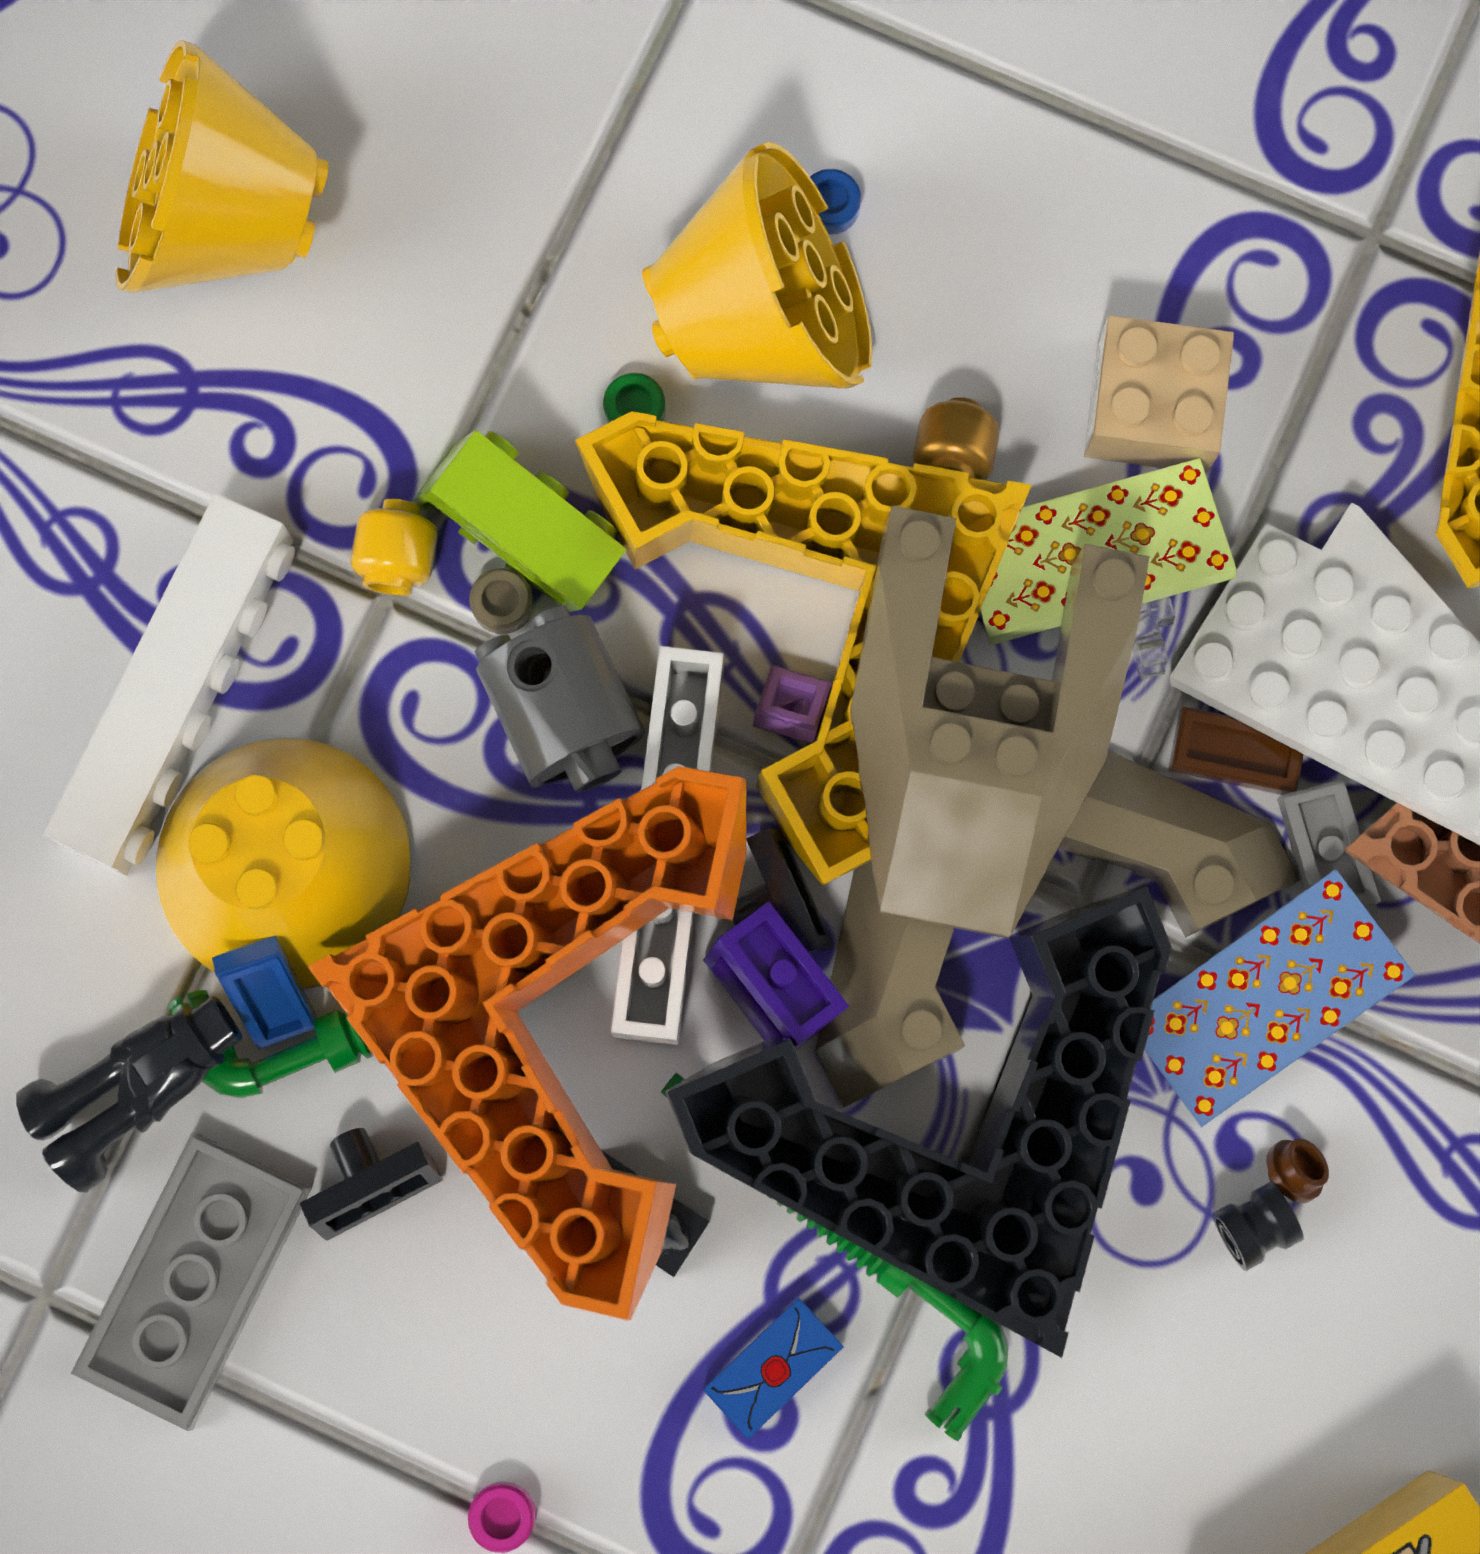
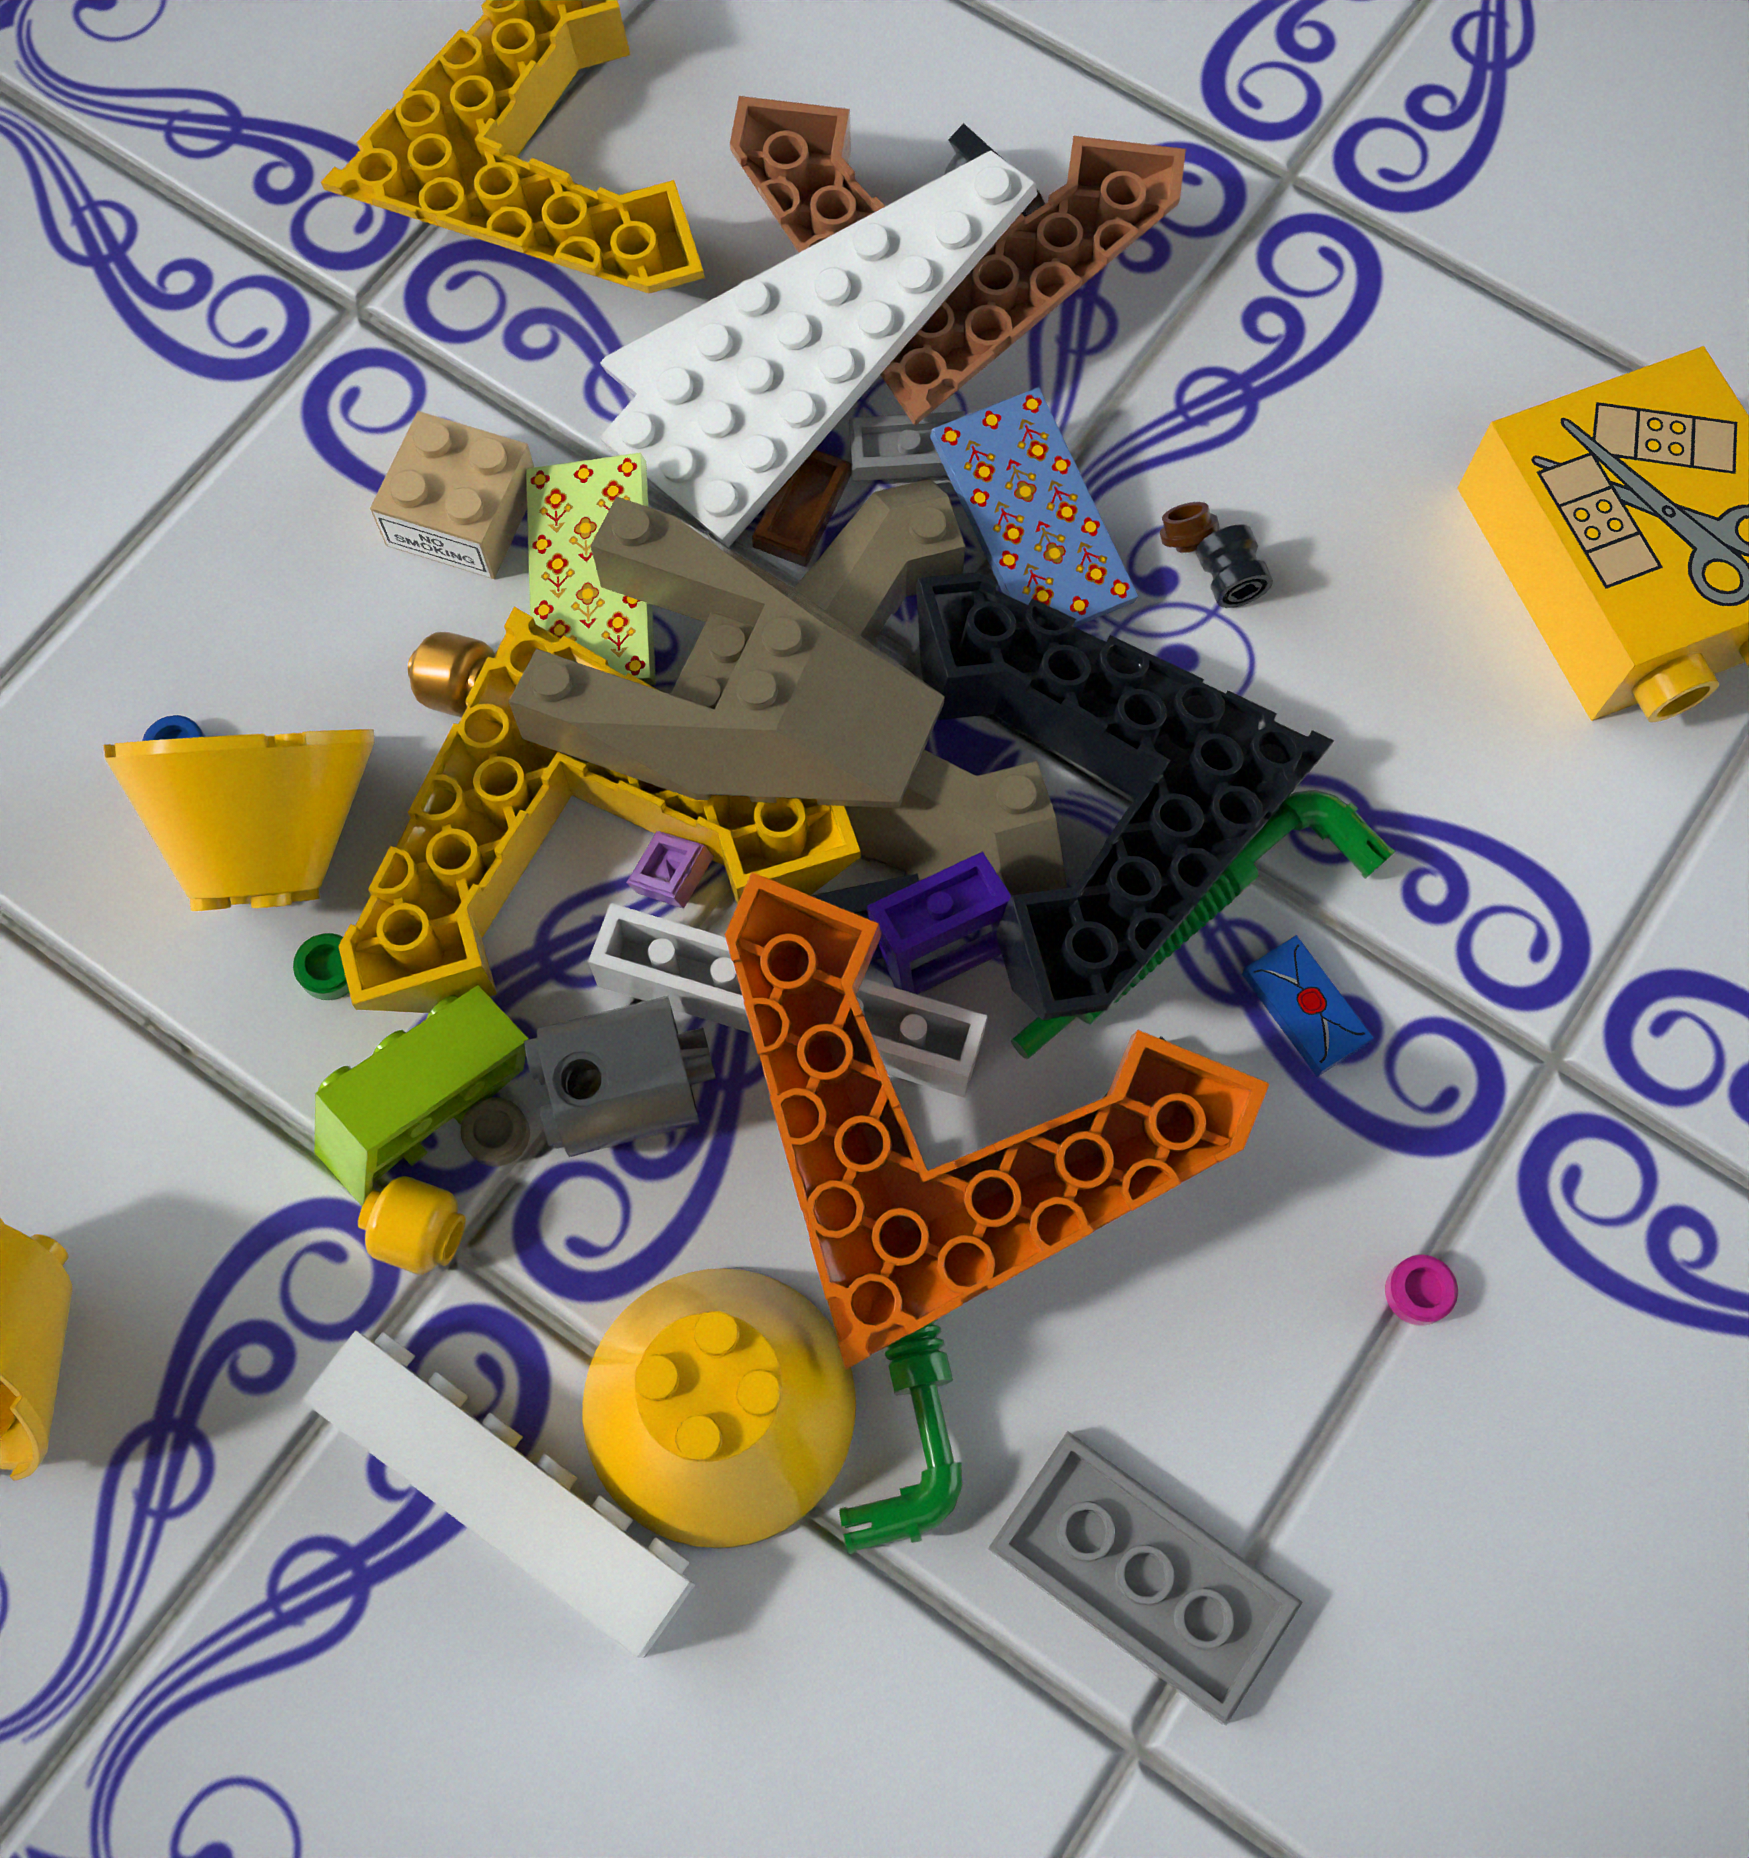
camera: 80 degrees left, 10 degrees down
black piece [16,996,243,1193] -> none
blue tile [212,936,317,1049] -> none
black tile [299,1128,443,1241] -> none

